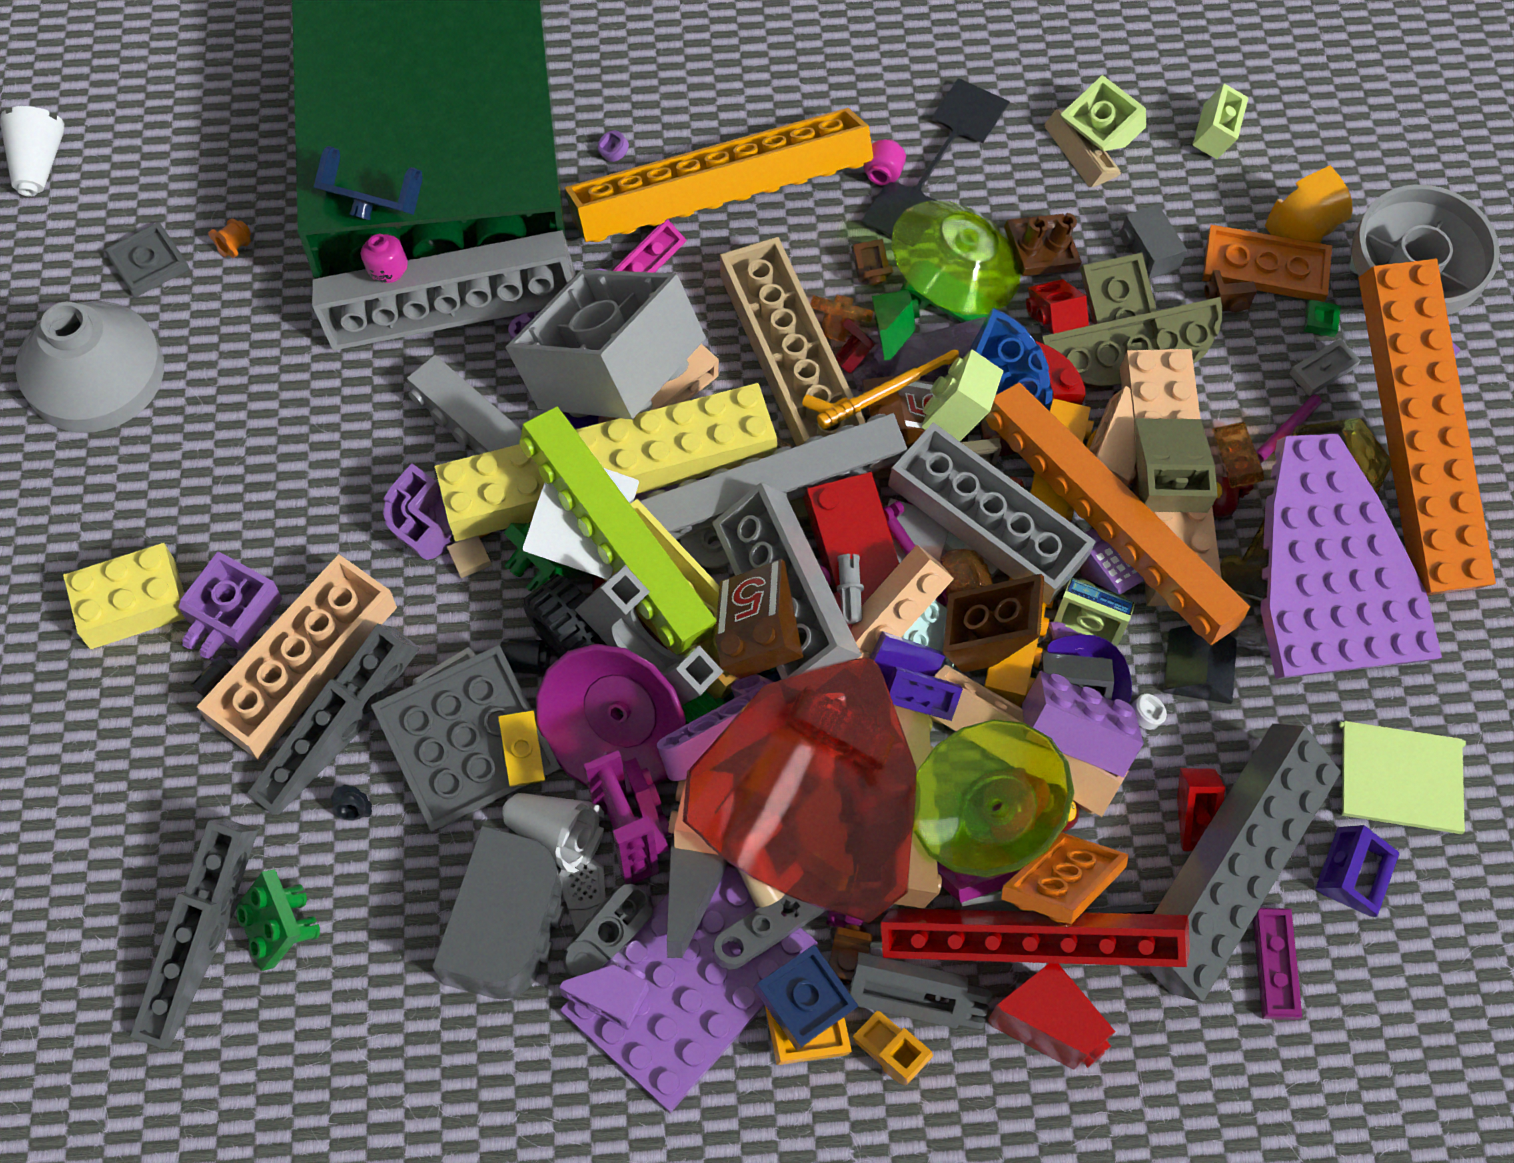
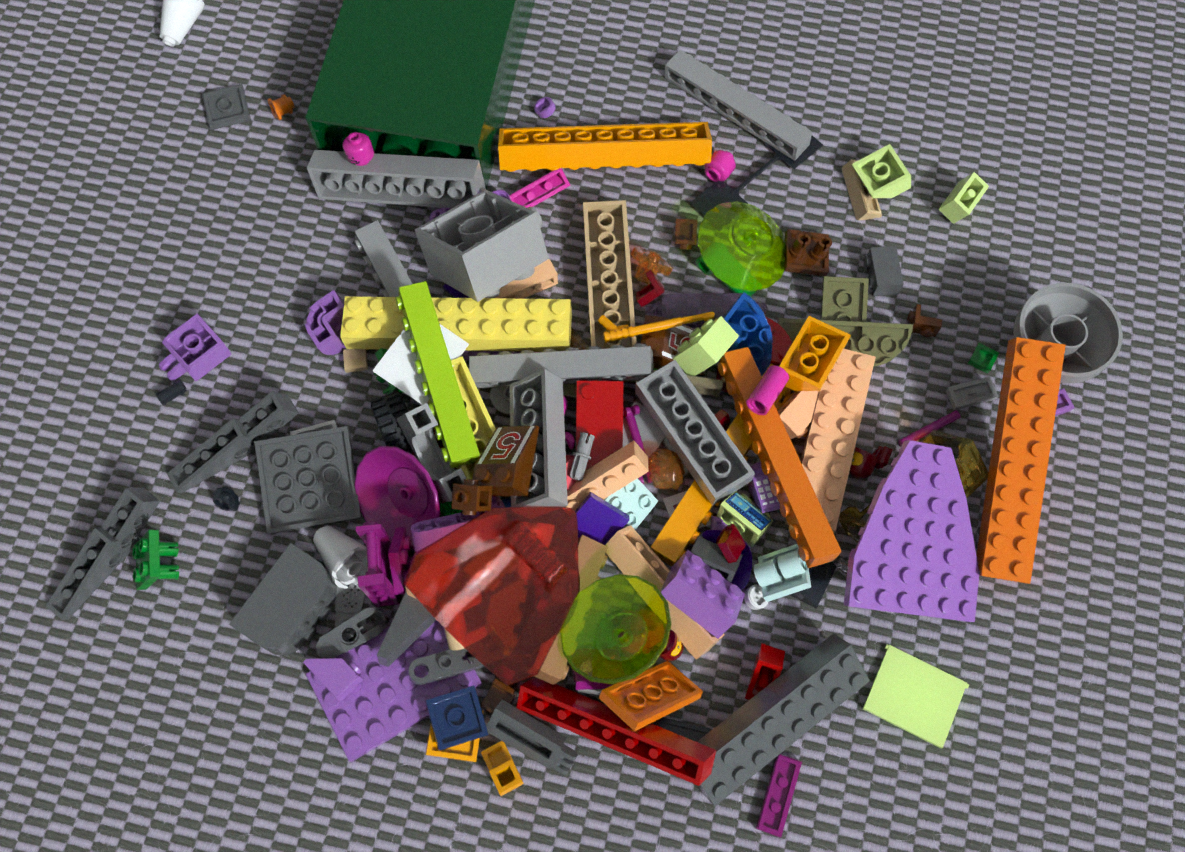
camera: 20 degrees right, 5 degrees up
light grey cone [16,301,164,433] -> none
light yellow brick [63,543,185,650] -> none
light nougat brick [197,554,397,761] -> none
dark blue piece [314,146,422,220] -> none
yellow plate [498,711,545,787] -> none
black brick [500,638,551,674] -> none
green slope [872,290,920,360] -> none
dark purple tile [883,666,963,721] -> none
reddish brown slope [943,574,1044,673] -> none
red slope [988,963,1116,1070] -> none
red brick [1026,279,1089,334] -> none
olive slope [1134,418,1218,513] -> none
orange plate [1202,225,1332,302] -> none
clear orange tile [1212,422,1265,488] -> none
light orange brick [1265,165,1353,243] -> none
dark purple tile [1315,825,1400,917] -> none
none -> reddish brown brick [452,479,492,515]
none -> light grey brick [665,50,812,161]
none -> dark red tile [716,524,746,563]
none -> dark pink pin [746,365,789,415]
none -> light aqua plate [754,544,811,602]
none -> light orange slope [779,316,851,392]

